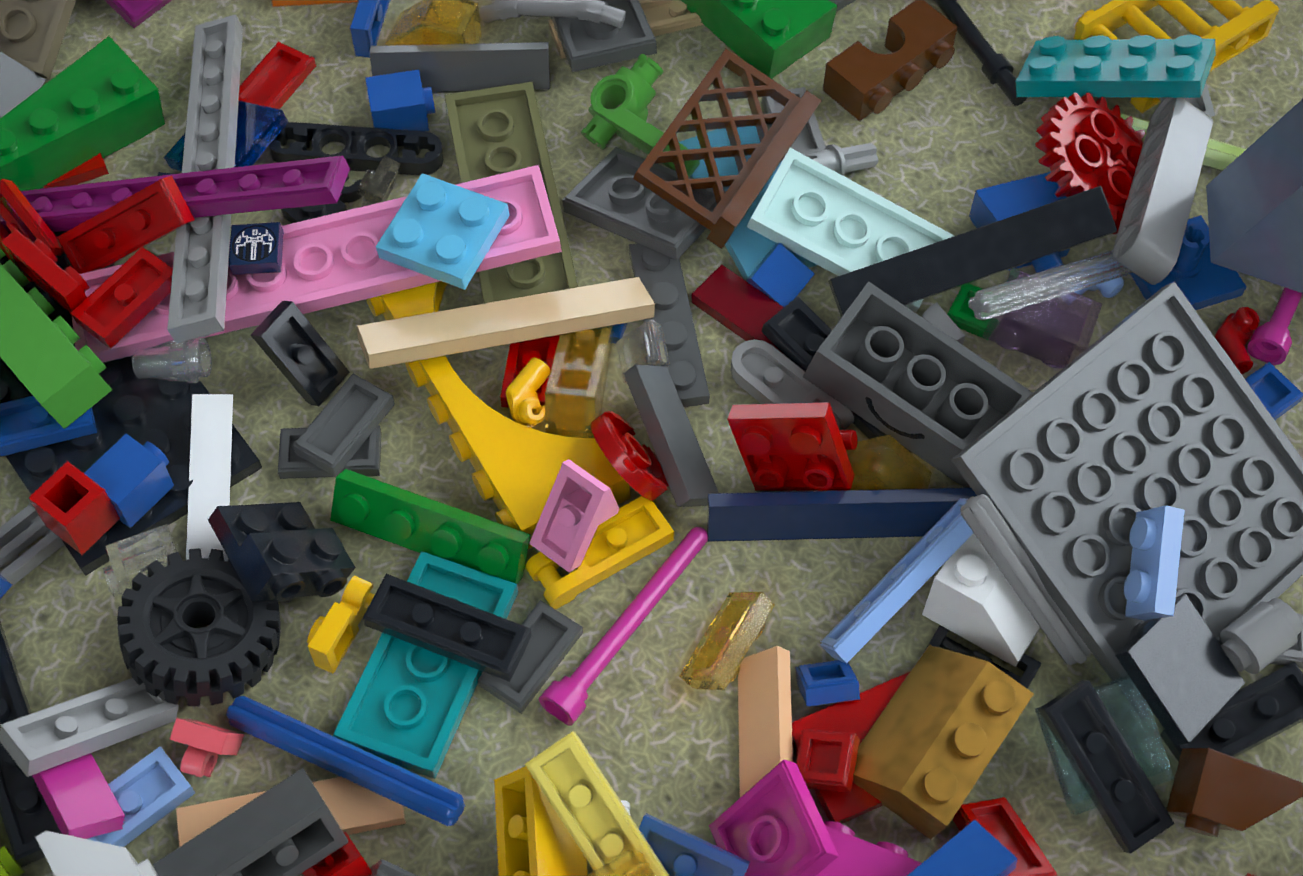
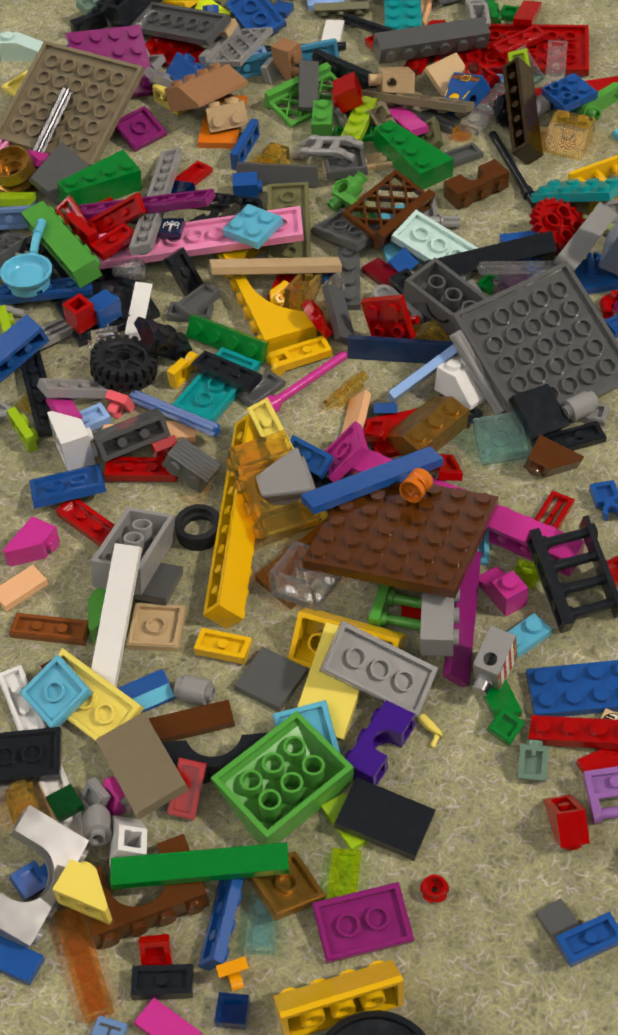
camera: 15 degrees right, 10 degrees down
bright pink slope [529,459,619,573] -> none
black tile [1038,680,1175,854] -> none
light blue plate [1124,505,1184,621] -> none

